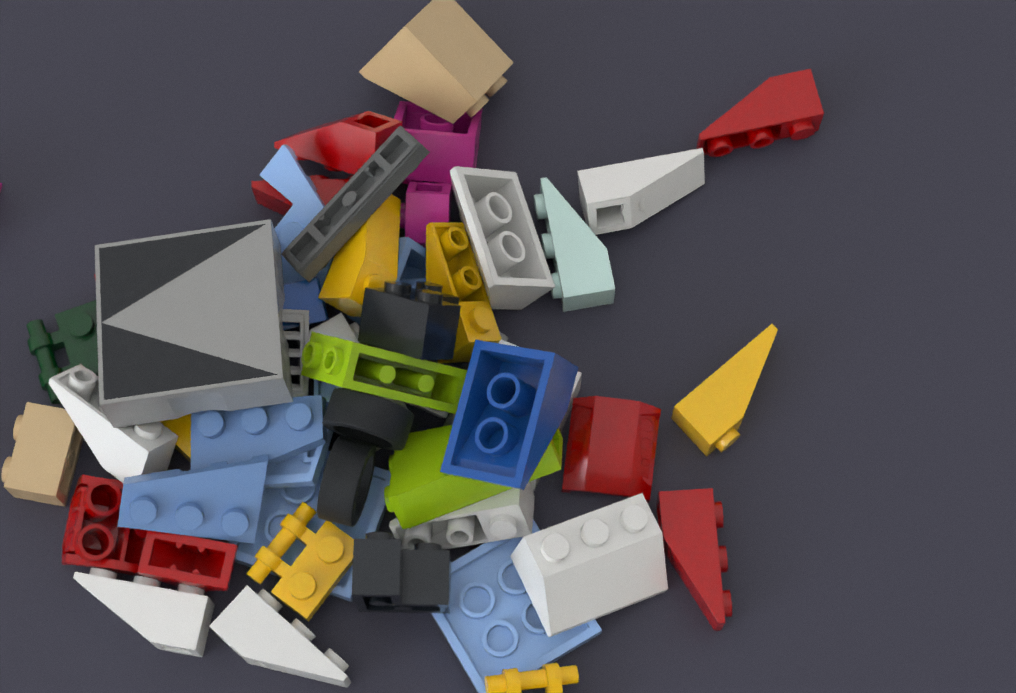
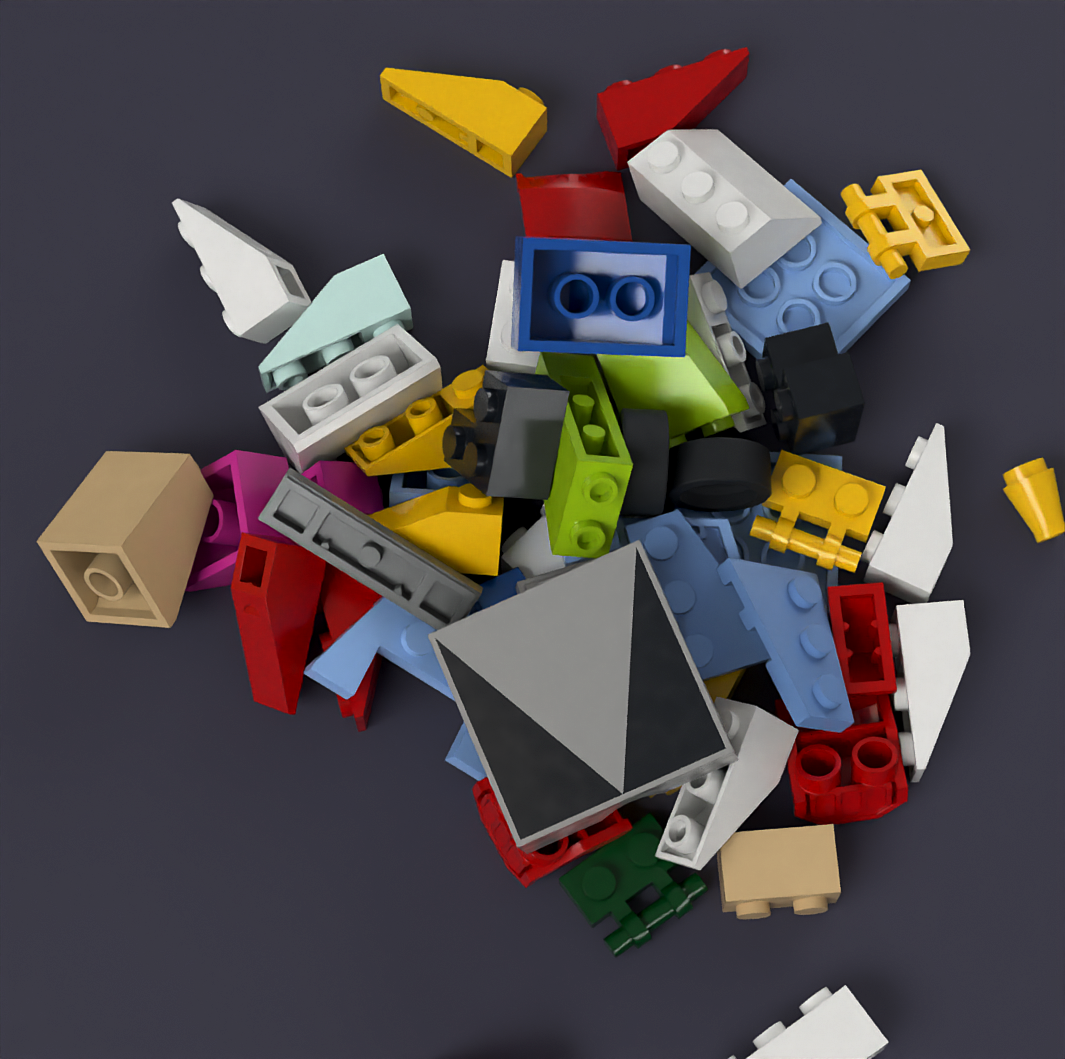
camera: 105 degrees left, 0 degrees up
red slope [696,69,824,157] -> none

